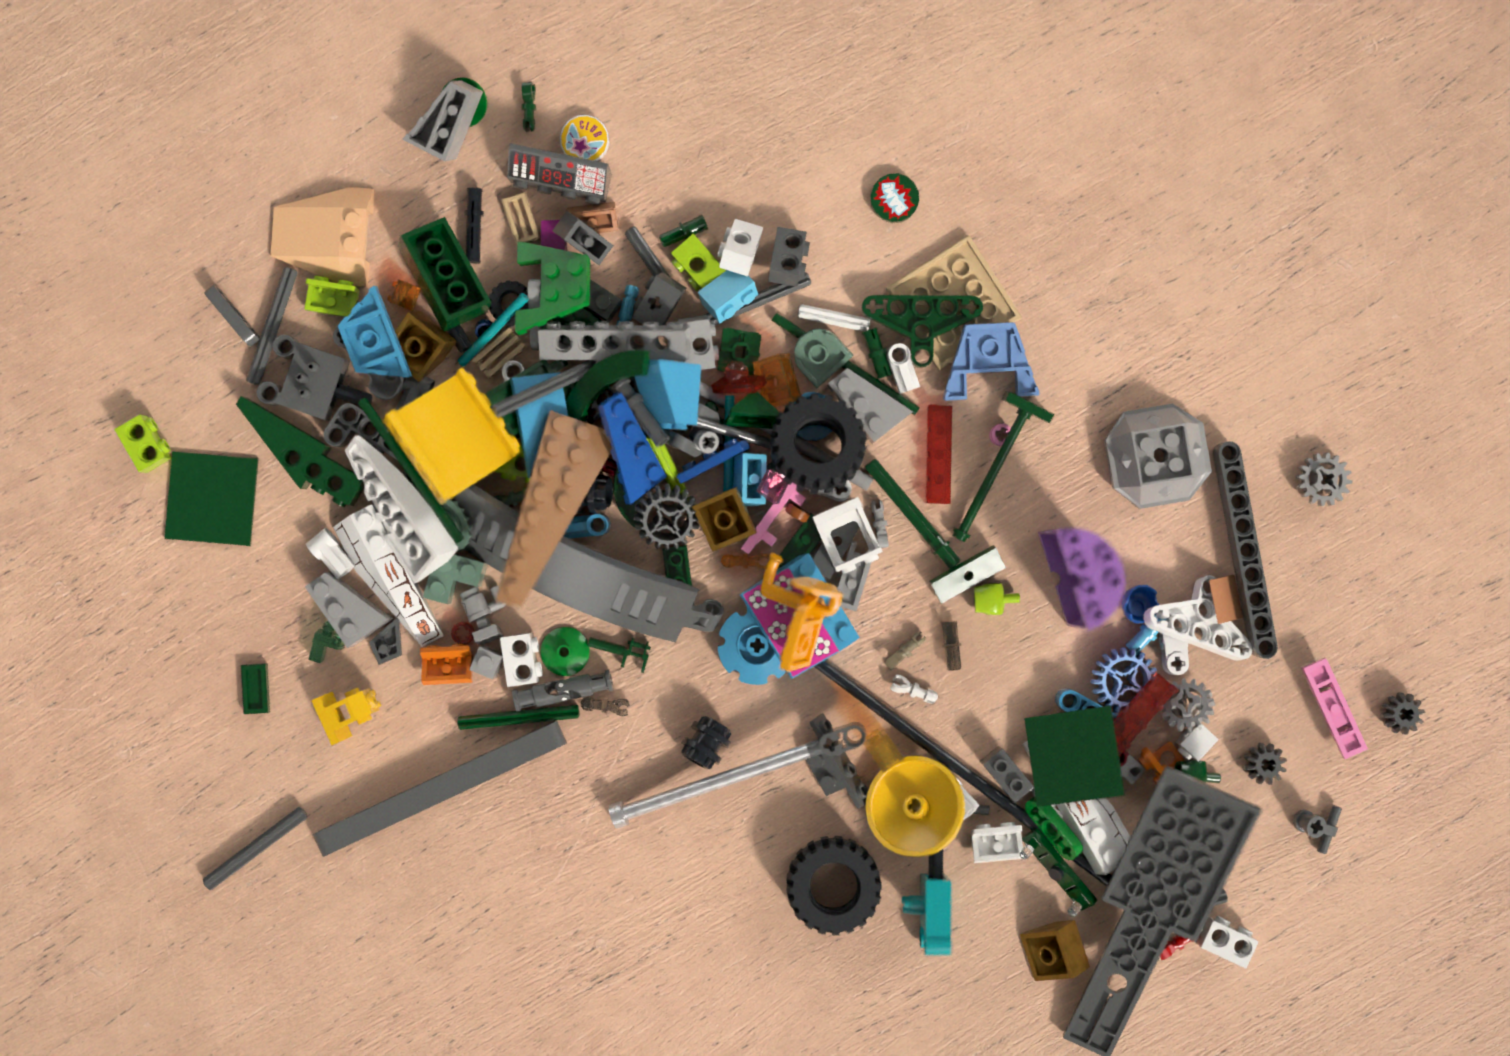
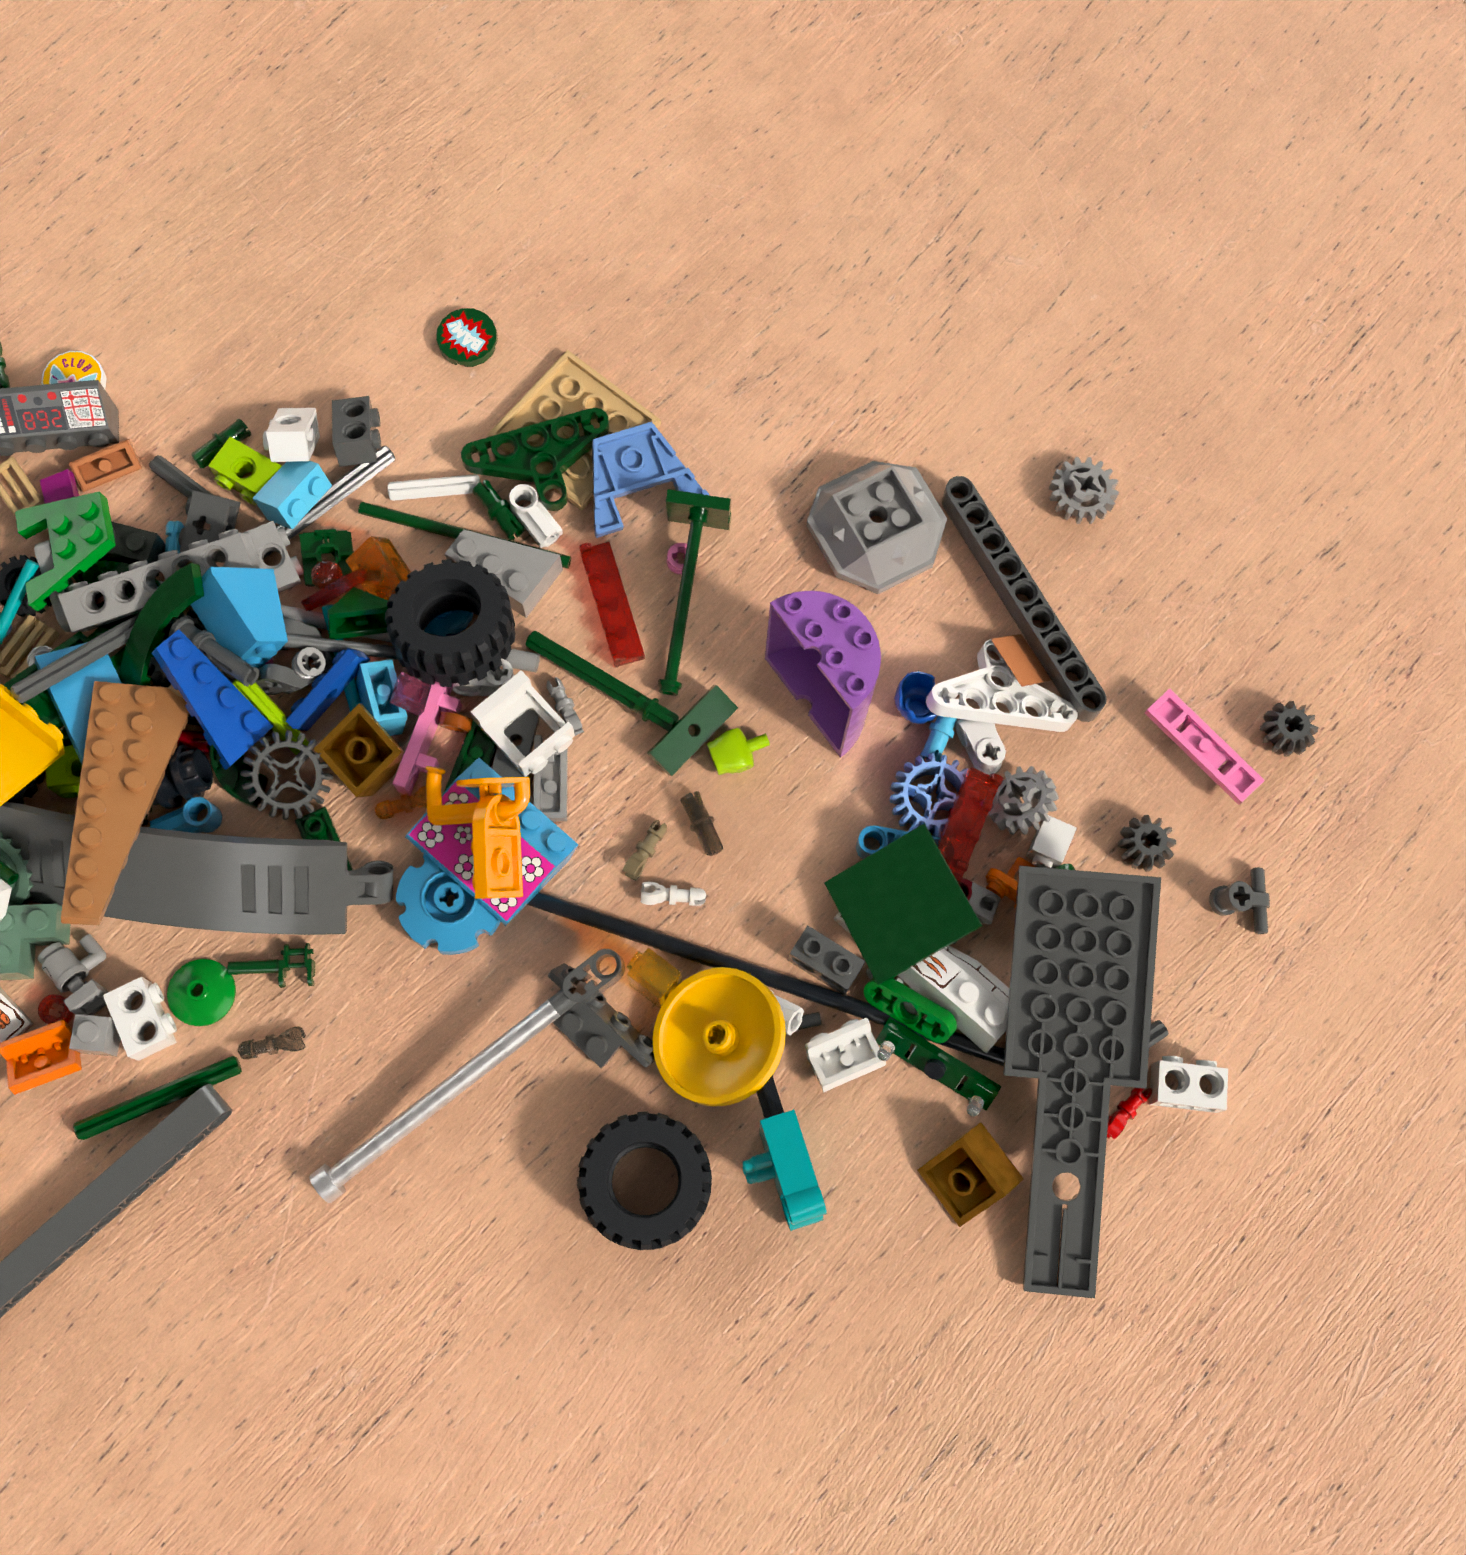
camera: 20 degrees left, 15 degrees down
dark grey piece [512,669,614,711] -> none
dark grey brick [552,211,614,265] -> none
black piece [681,716,731,770] -> none
sand green tile [794,328,854,388] -> none

